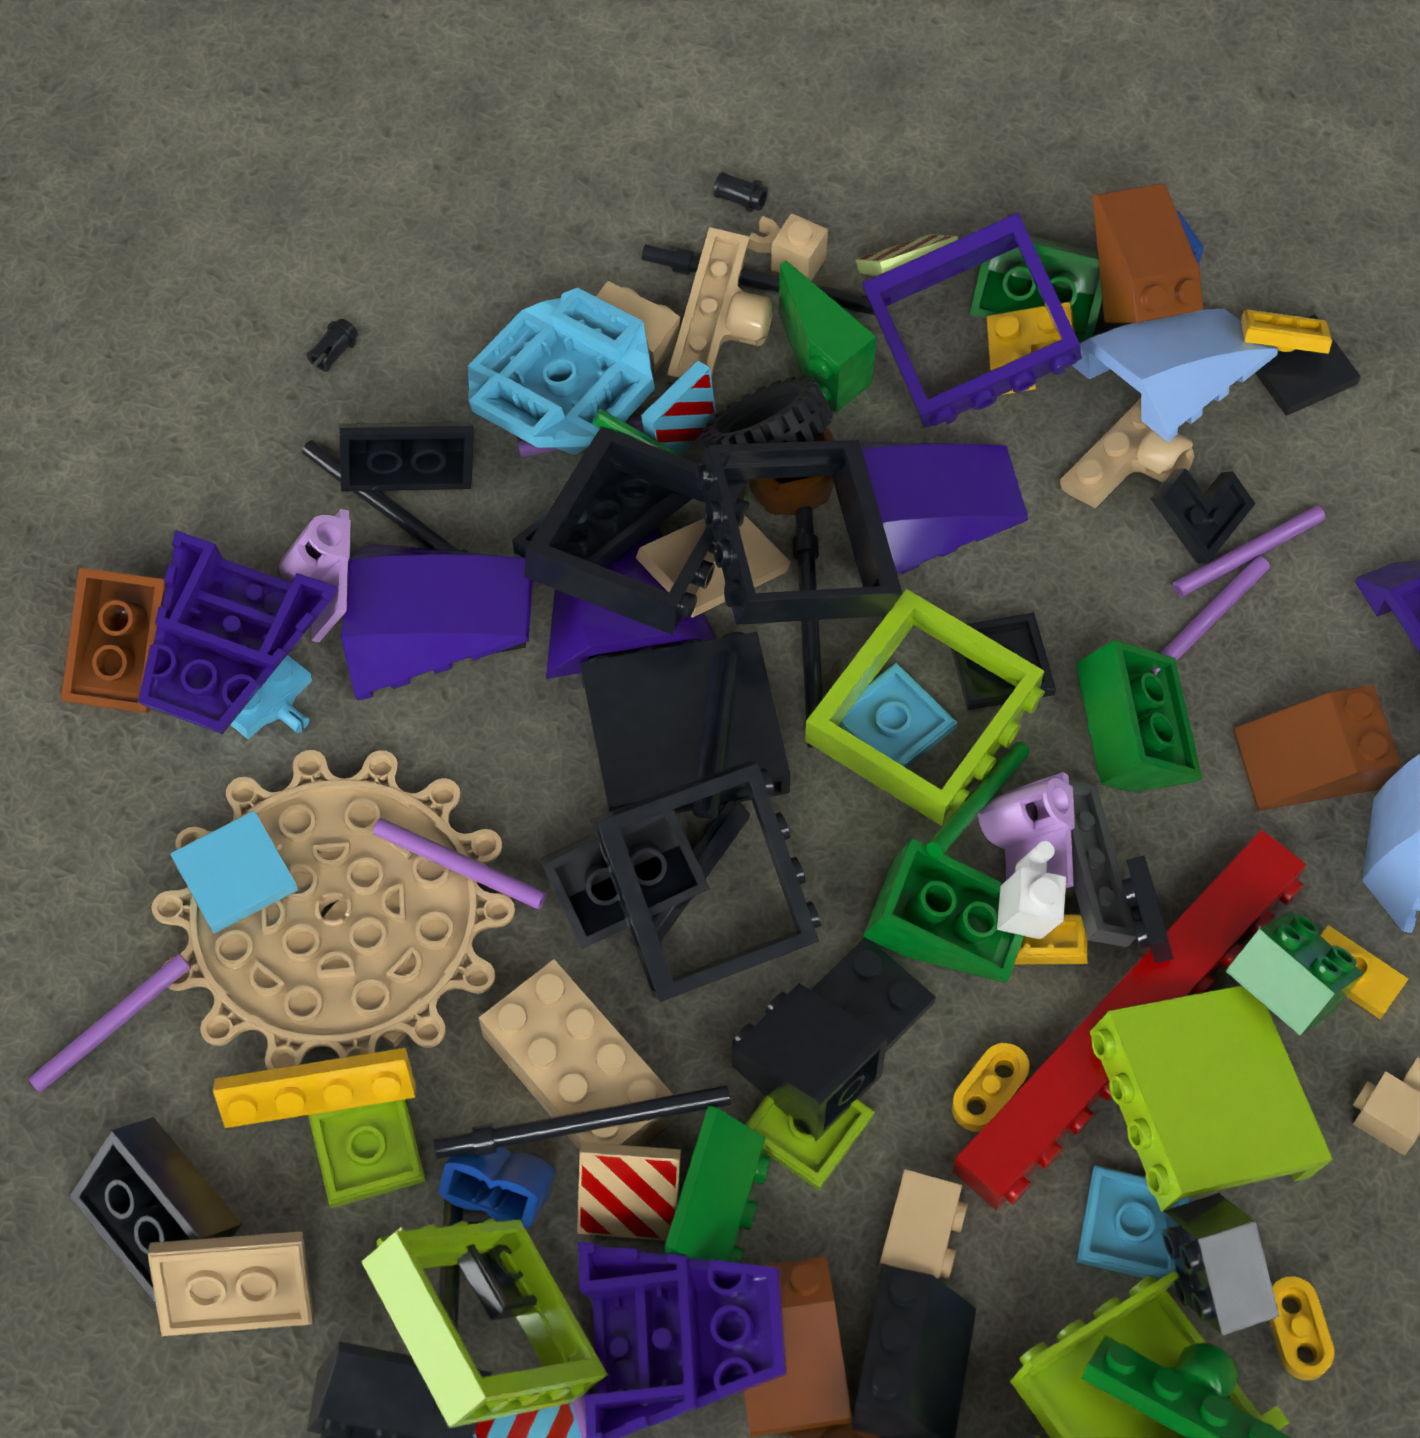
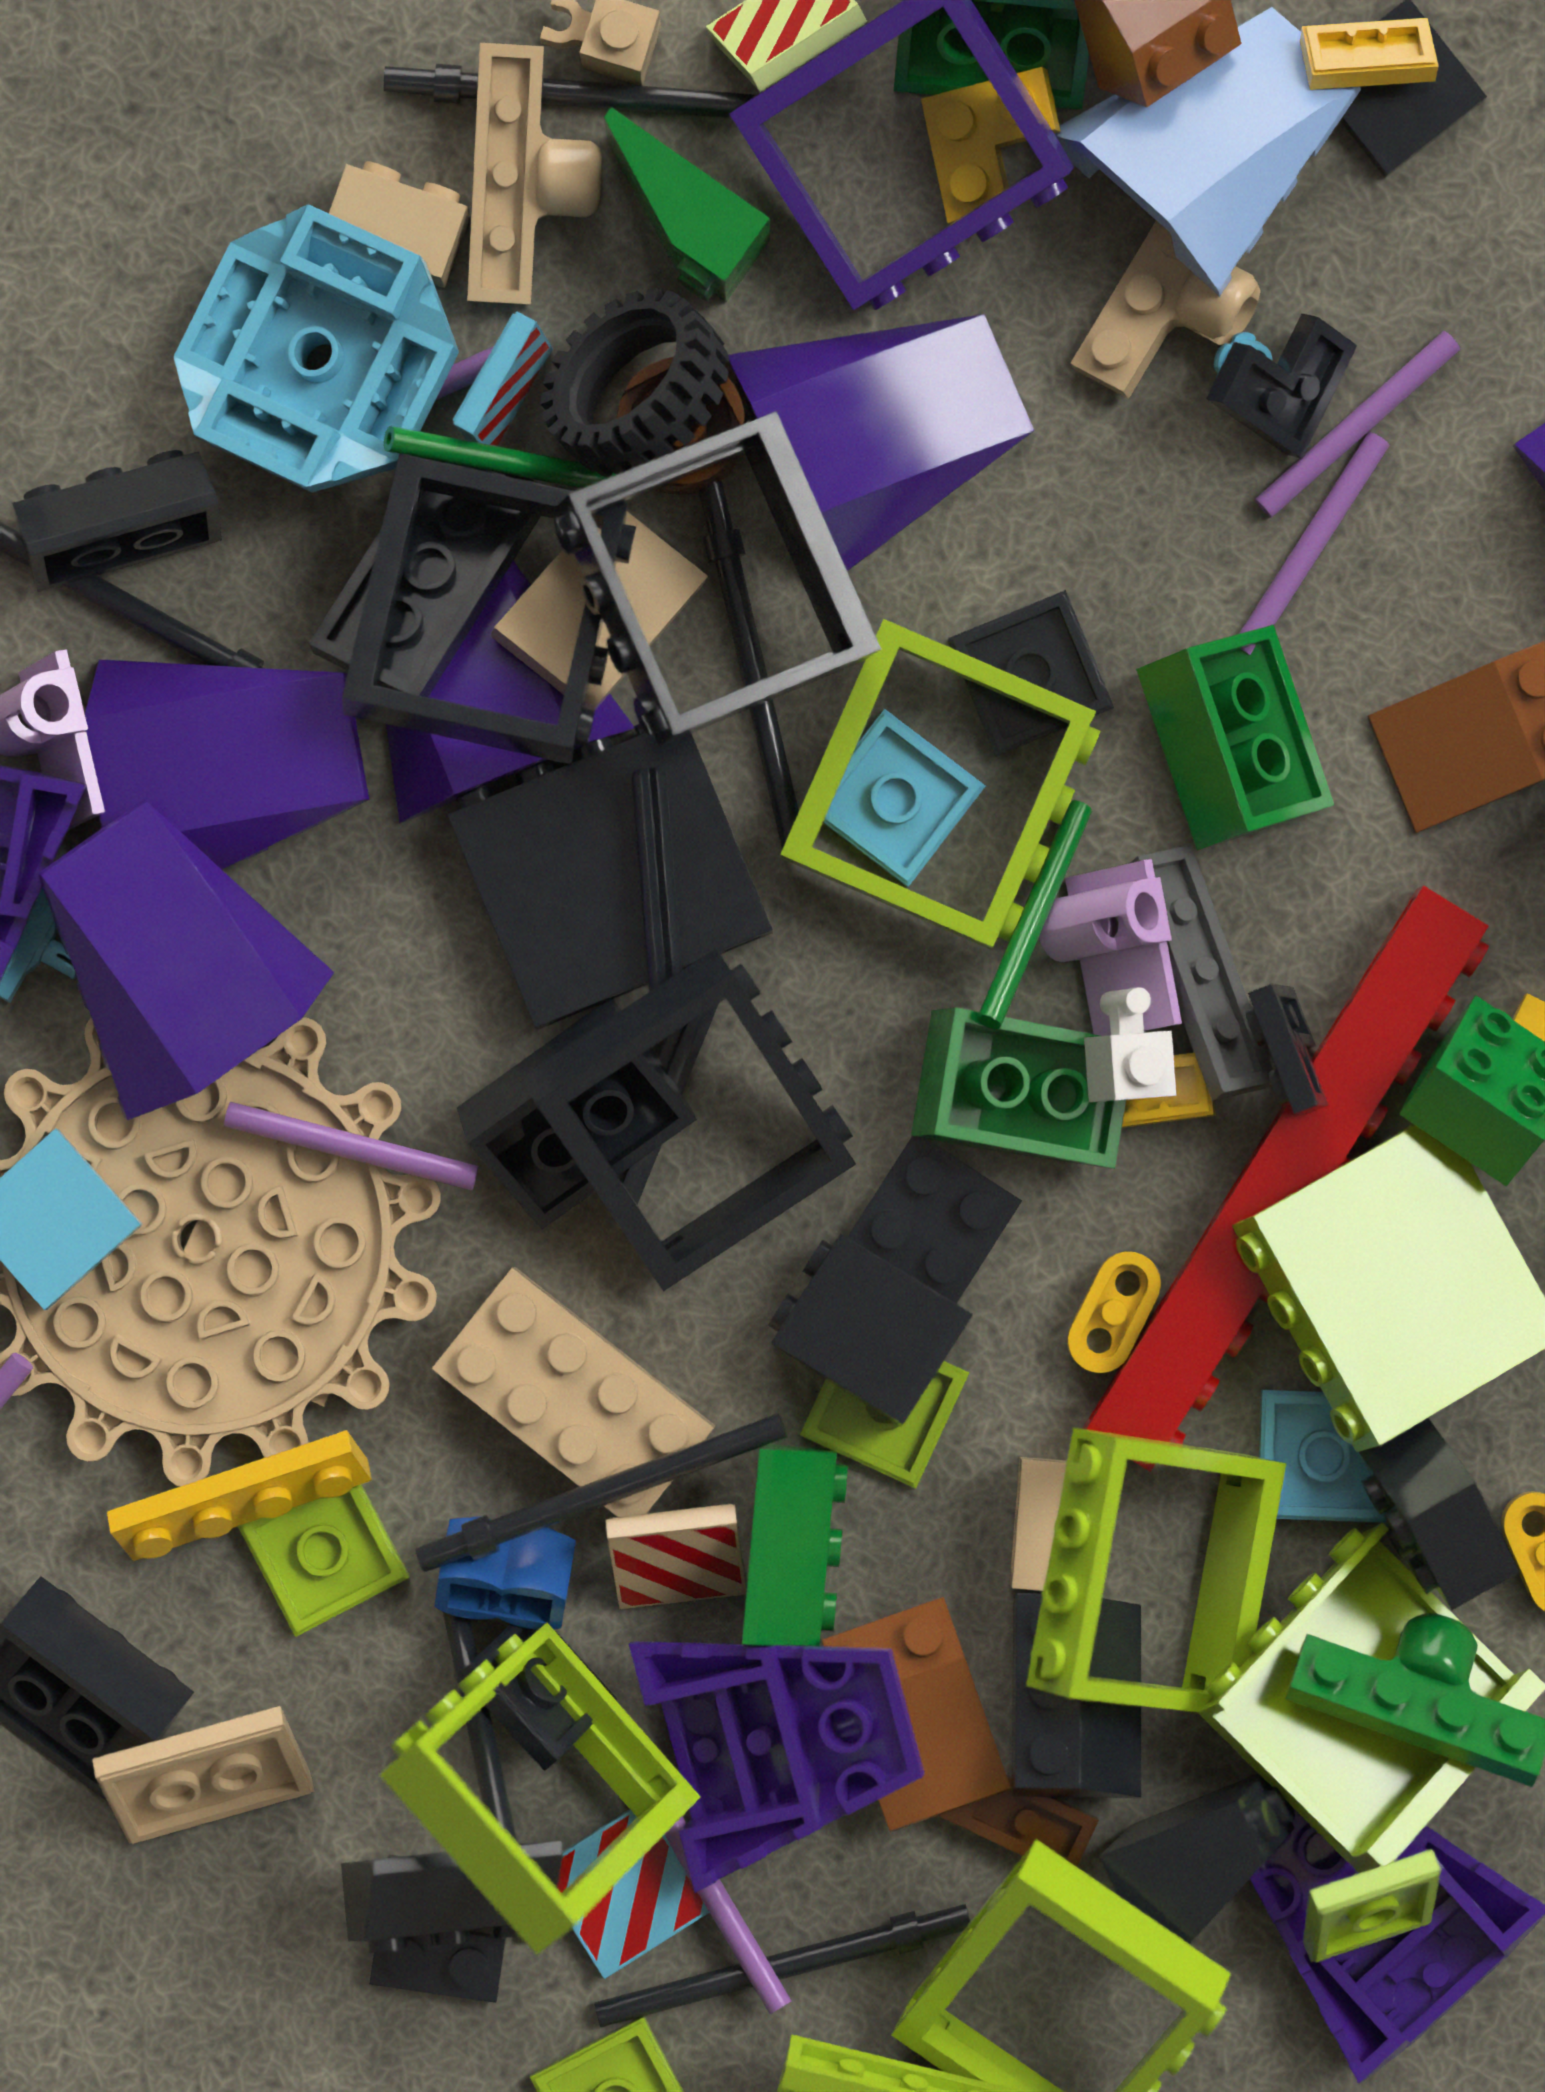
camera: 10 degrees left, 25 degrees up
none -> dark purple wedge [38,800,334,1120]
none -> lime window [1026,1428,1287,1712]

